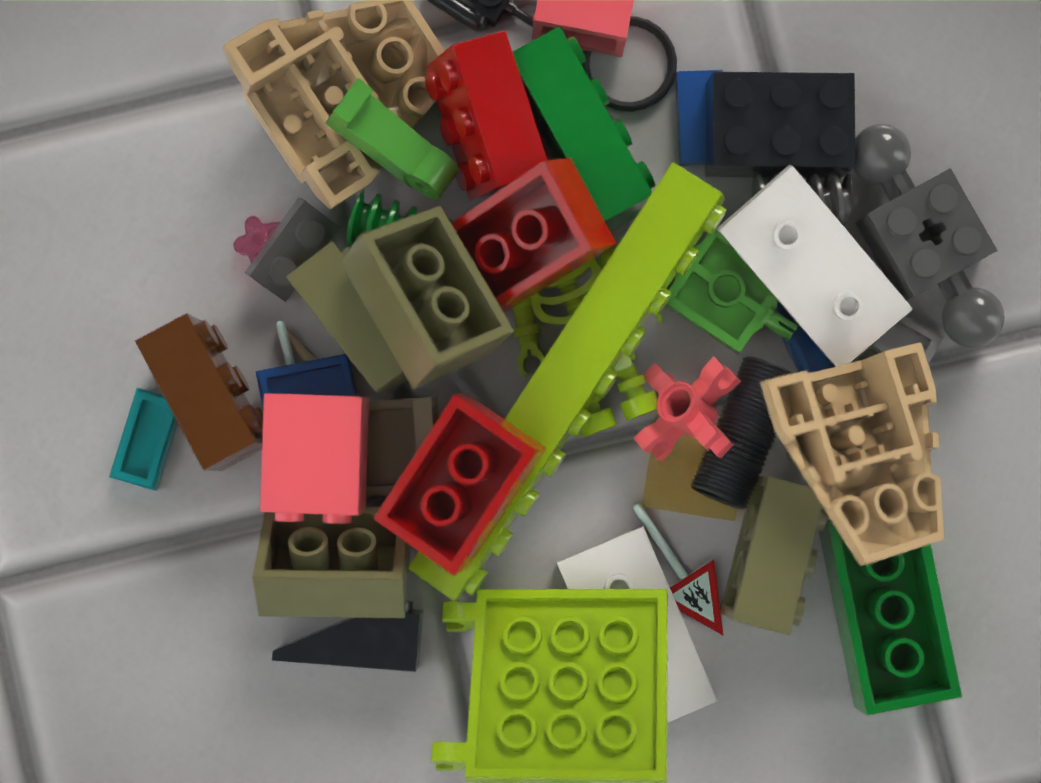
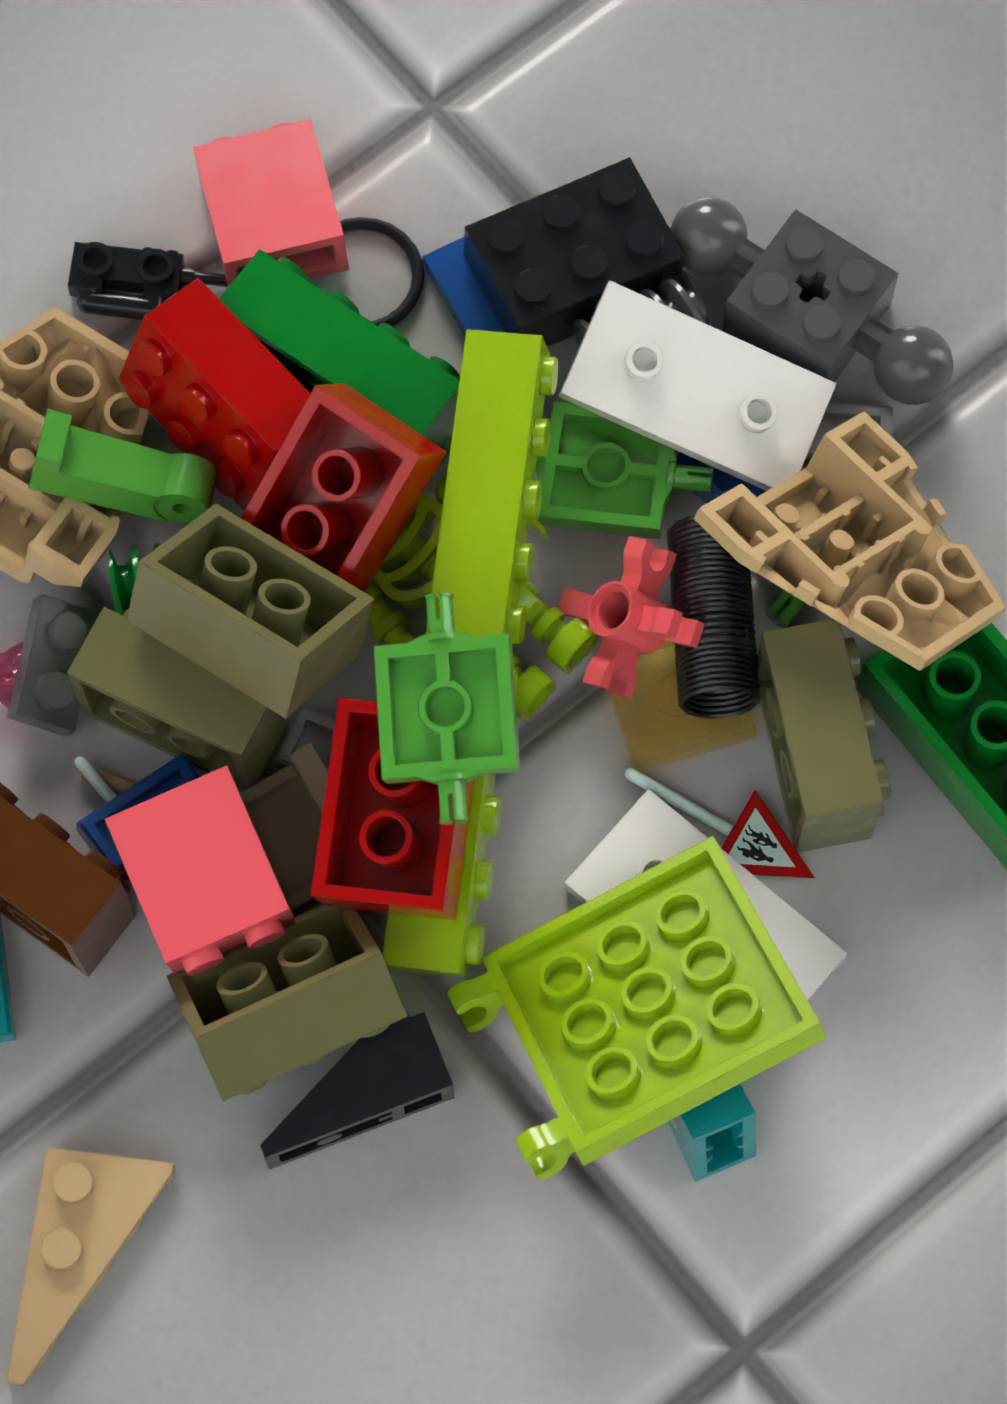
camera: 25 degrees left, 15 degrees down
none -> tan wing [6,1147,176,1386]
none -> bright green plate [374,592,521,825]

